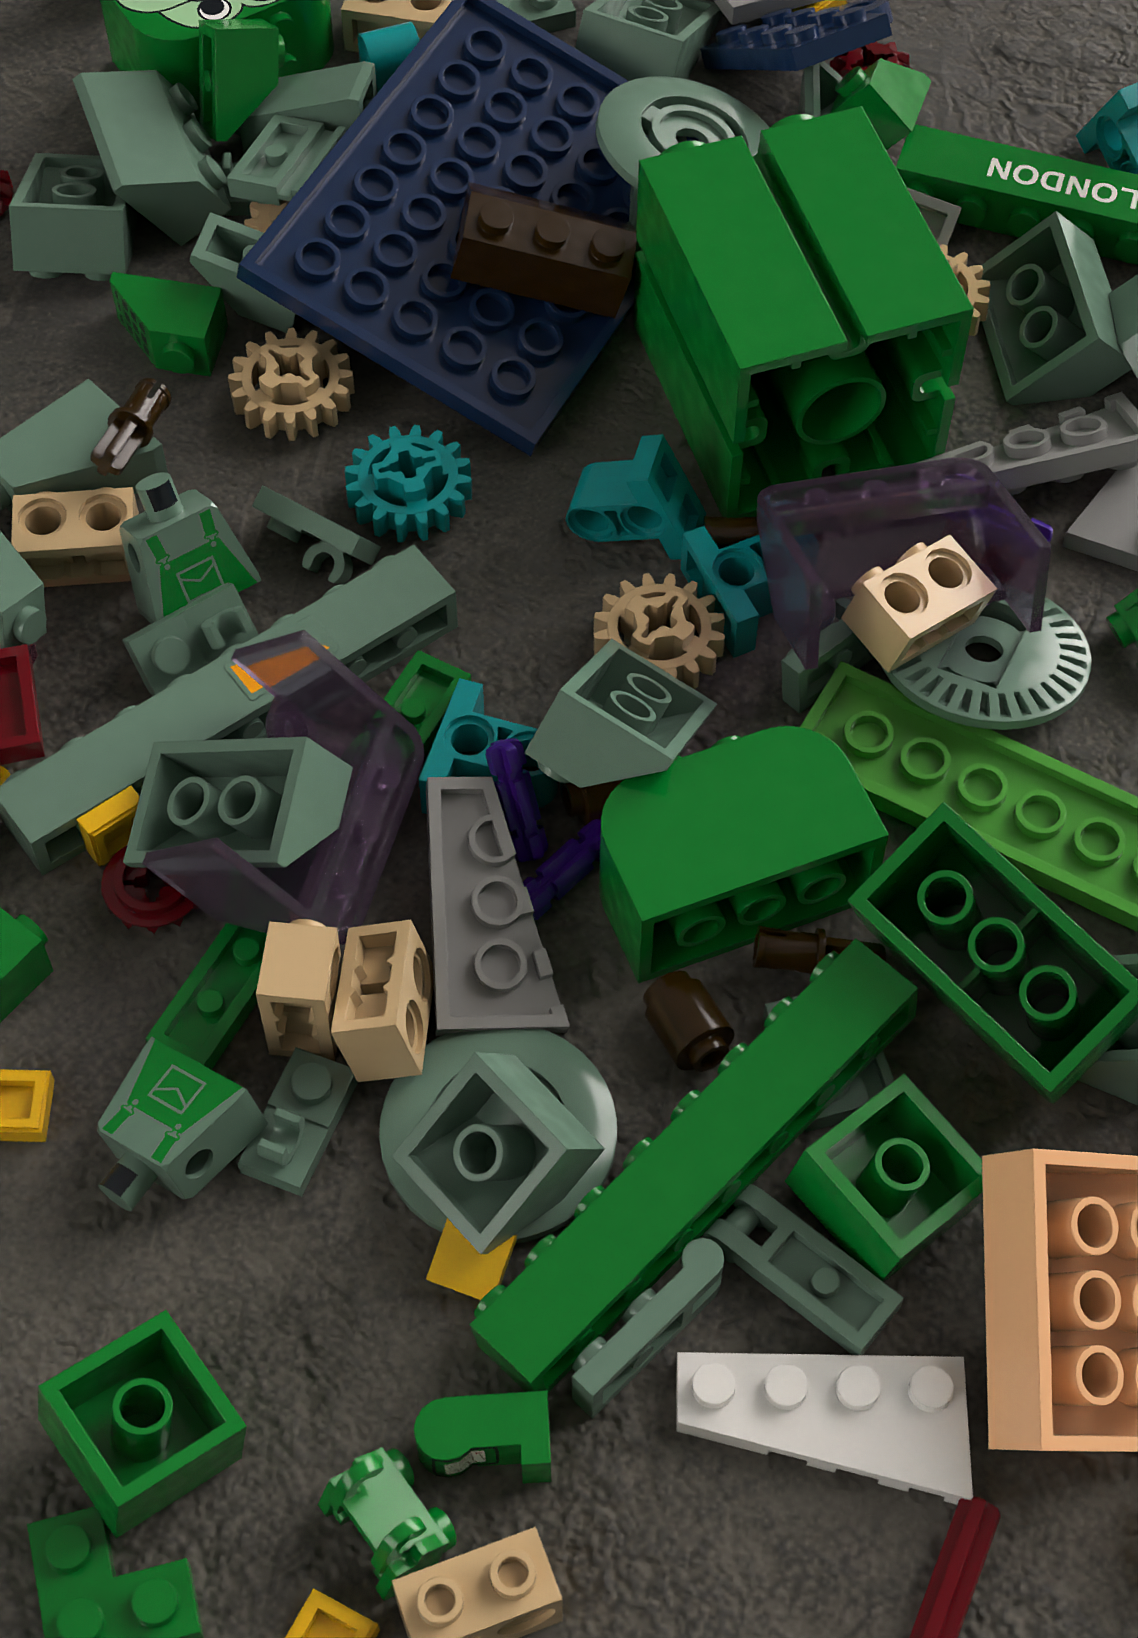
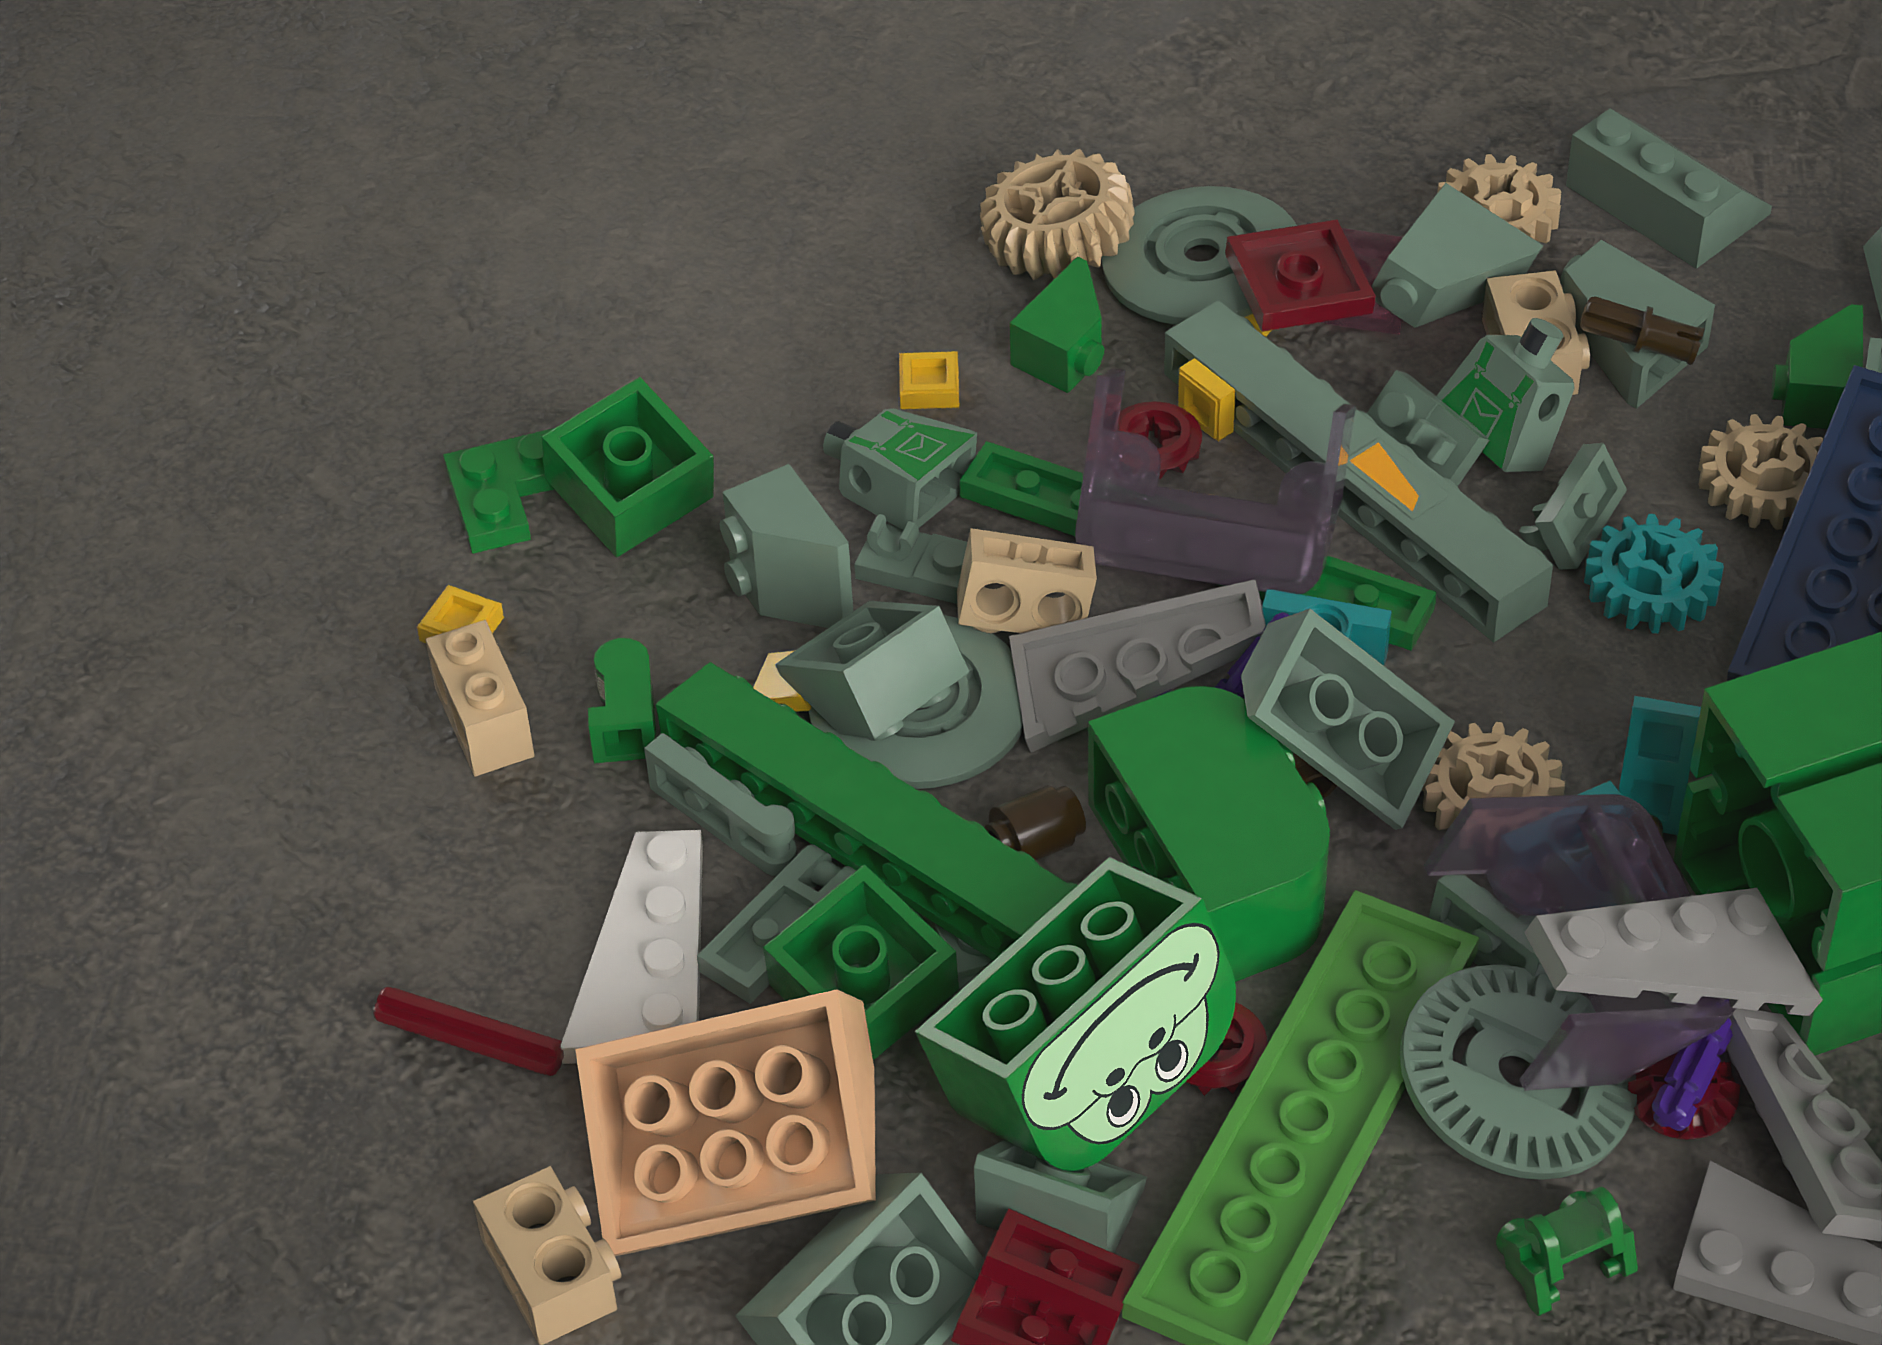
camera: 90 degrees right, 10 degrees down
sand green slope [123,737,353,868] -> none
tan brick [256,919,342,1061] -> none
green piece [317,1447,457,1601] -> none
tan brick [841,535,997,673] -> none
none -> sand green slope [719,464,853,628]
none -> light grey wing [1524,888,1823,1016]

